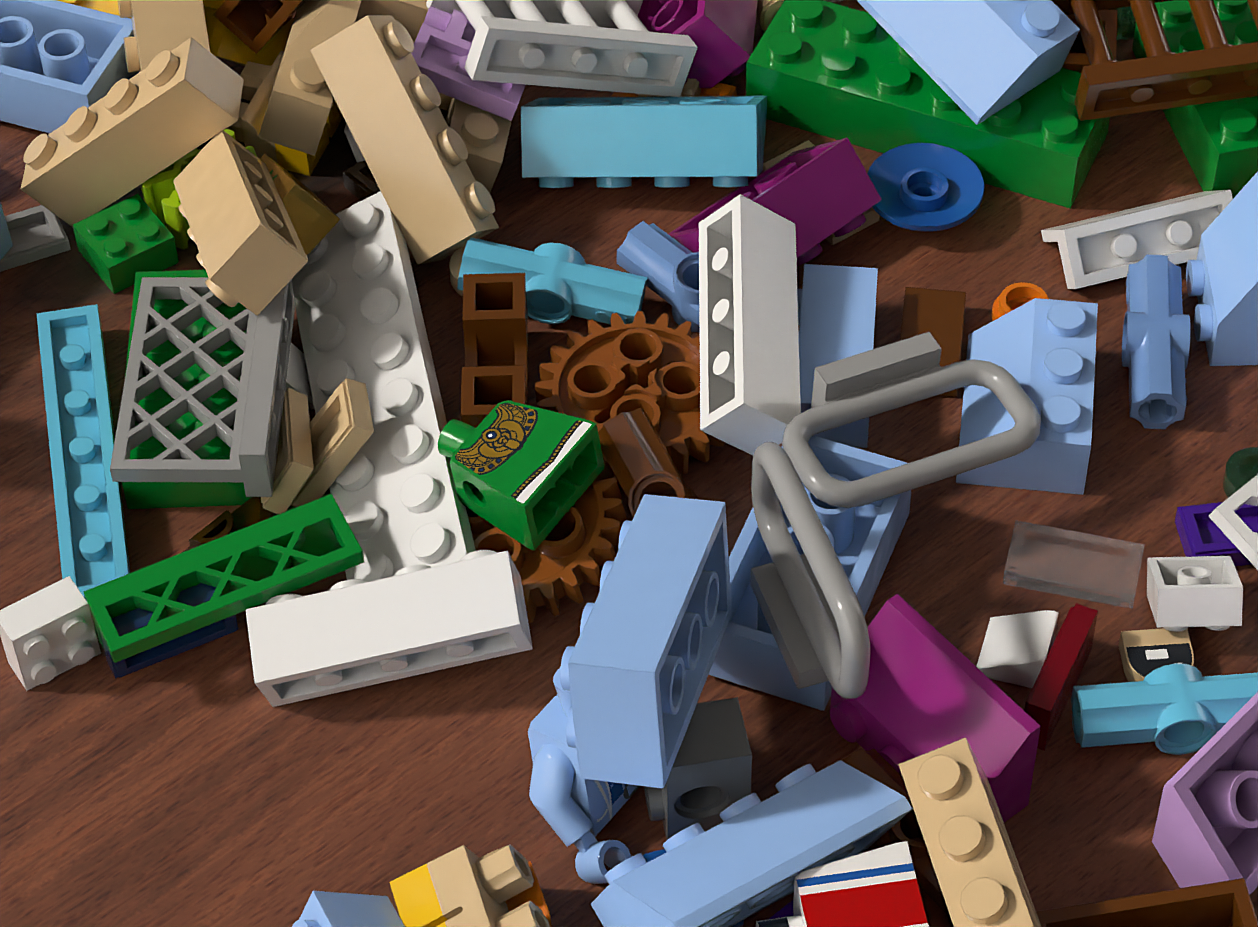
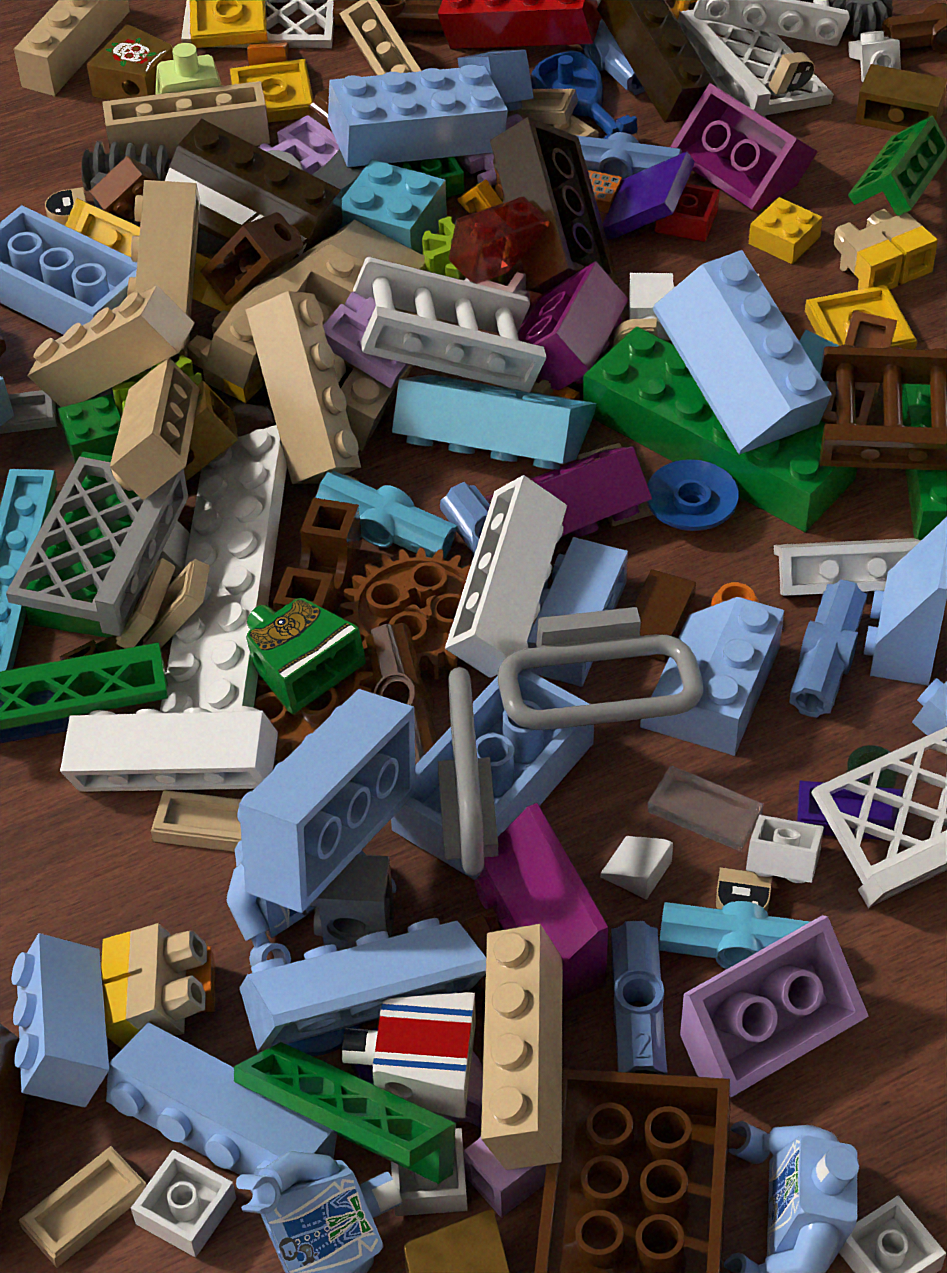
camera: 15 degrees right, 0 degrees up
dark red tile [1024,603,1098,751] -> none
none -> tan tile [151,790,242,852]
none -> medium blue piece [611,921,667,1075]

